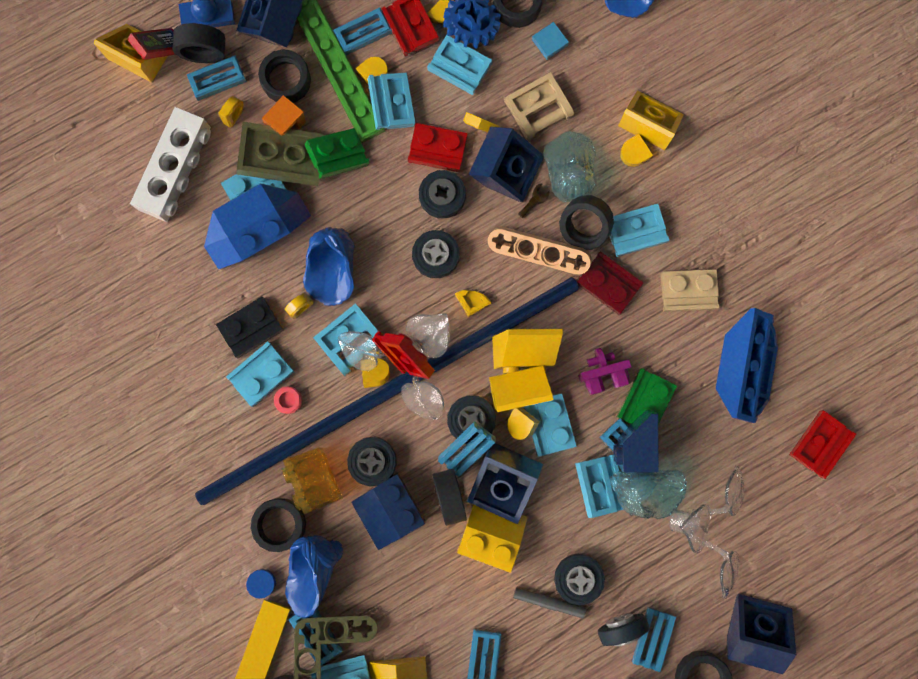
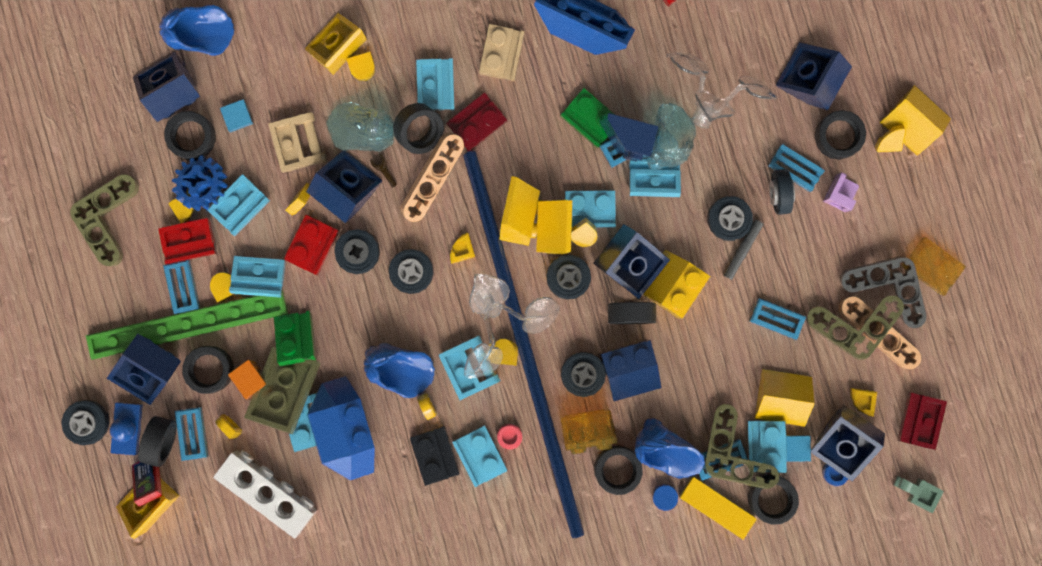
camera: 80 degrees left, 5 degrees up
red plate [372,331,435,379] -> none
dark azure tile [438,422,496,476] -> none
magenta hips [578,348,631,395] -> none

